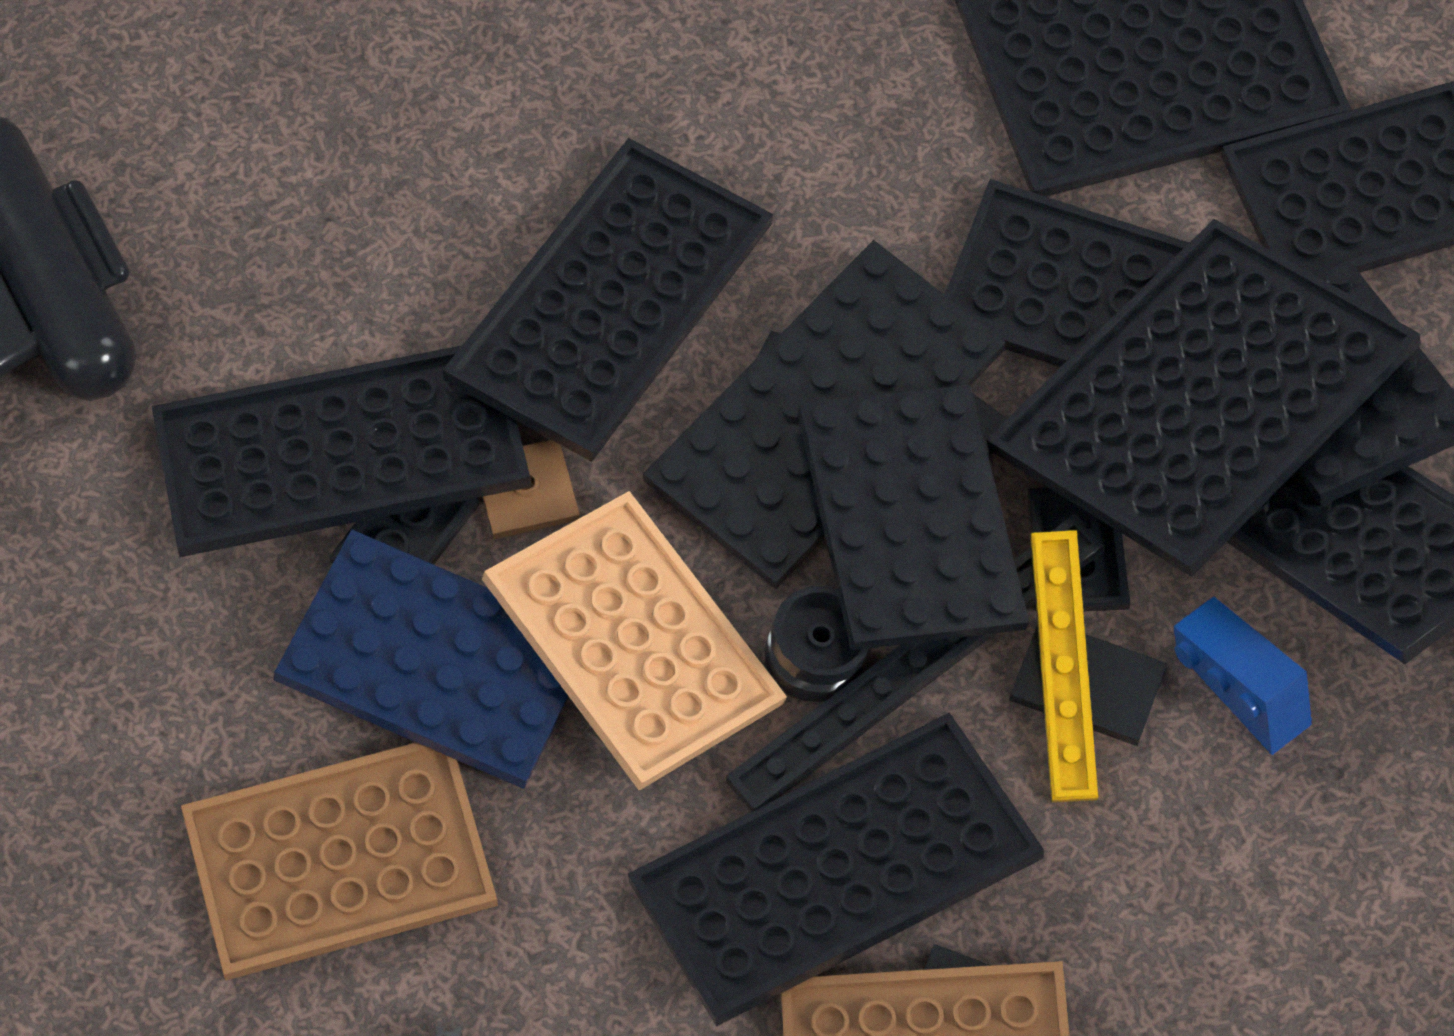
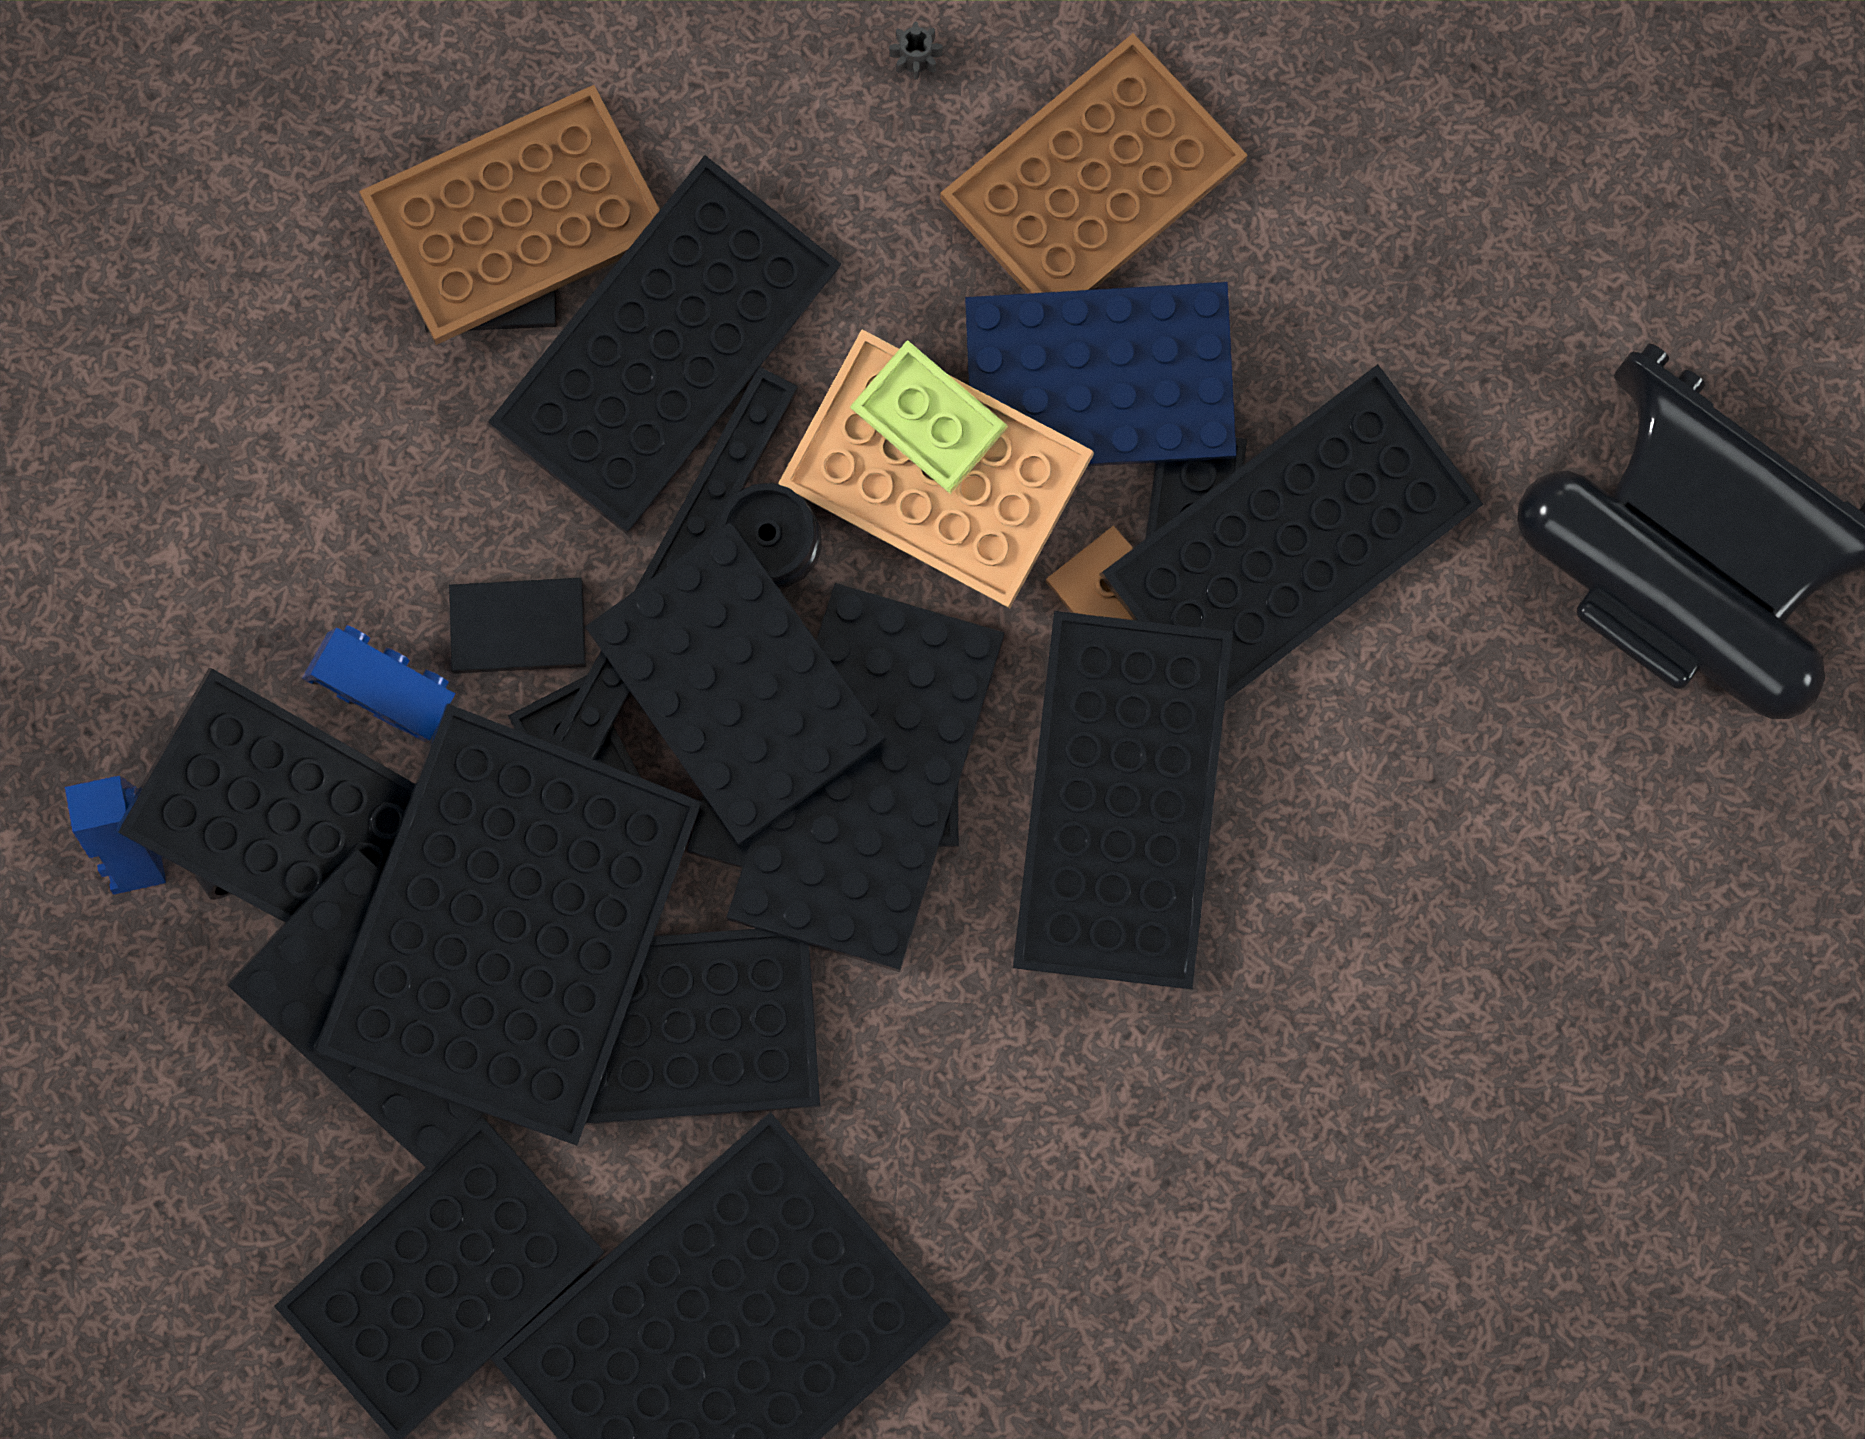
camera: 155 degrees right, 15 degrees up
yellow tile [1031,530,1098,802] -> none
none -> yellowish green tile [850,340,1008,494]

